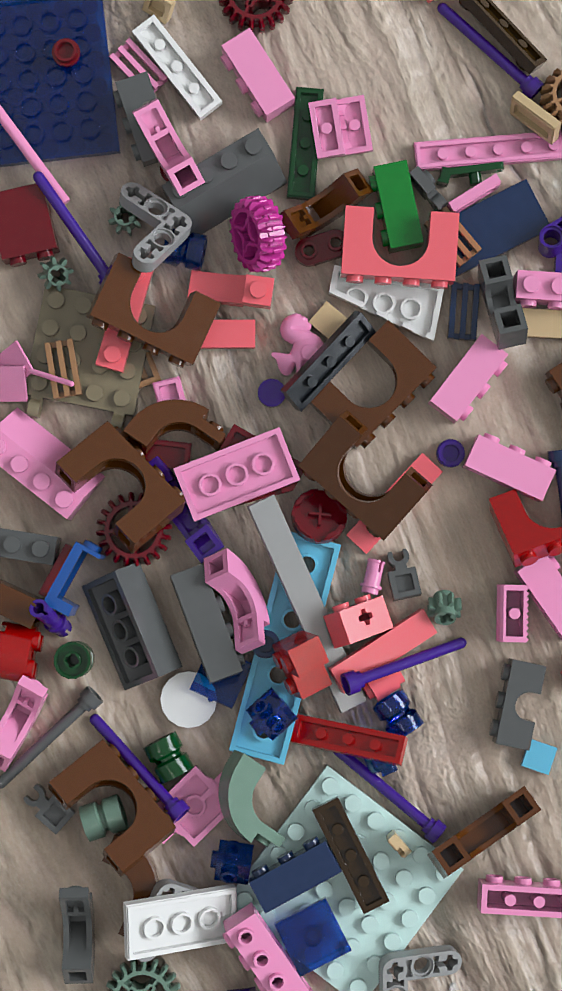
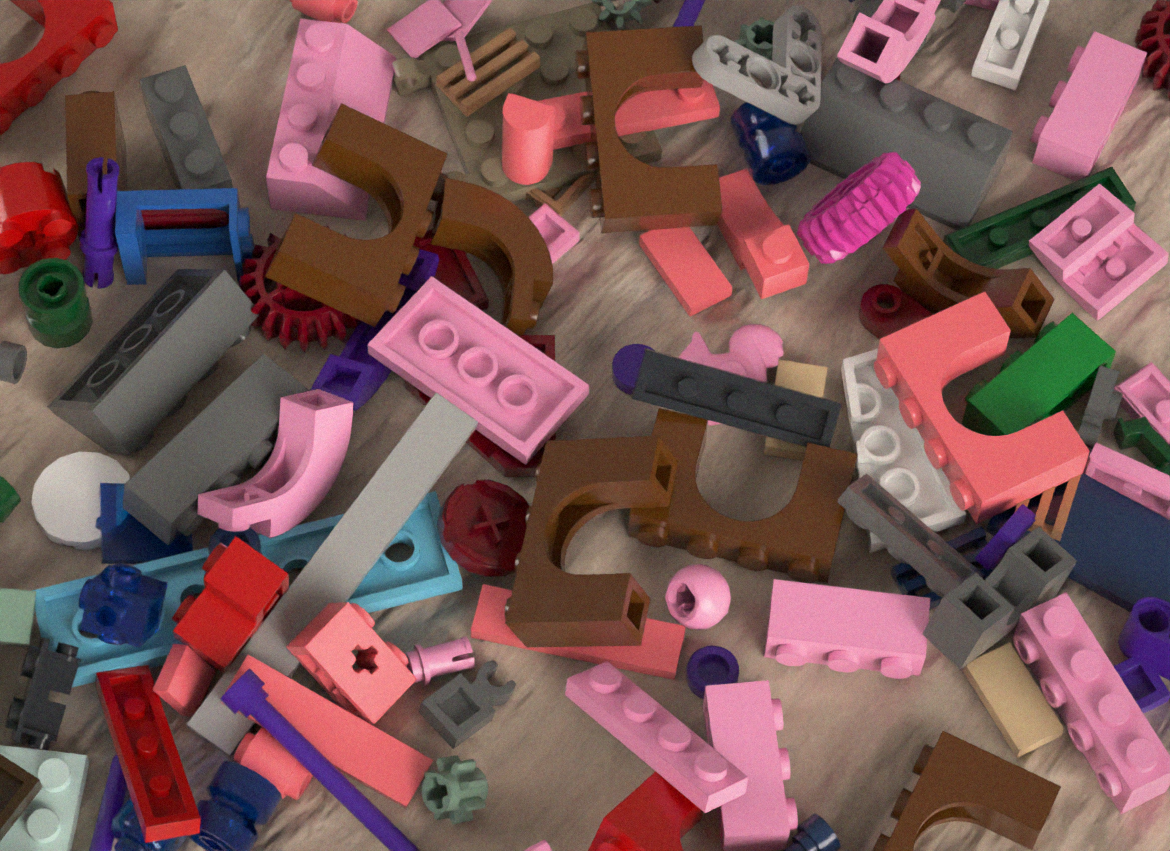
camera: 60 degrees right, 25 degrees down
none -> black hinge [5,637,81,751]
none -> coral tile [153,644,216,717]
none -> coral brick [502,93,555,185]
none -> bright pink plate [565,661,748,813]
none -> bright pink piece [665,564,732,630]
none -> flat silver plate [837,473,984,597]
none -> dark purple tile [974,504,1036,570]

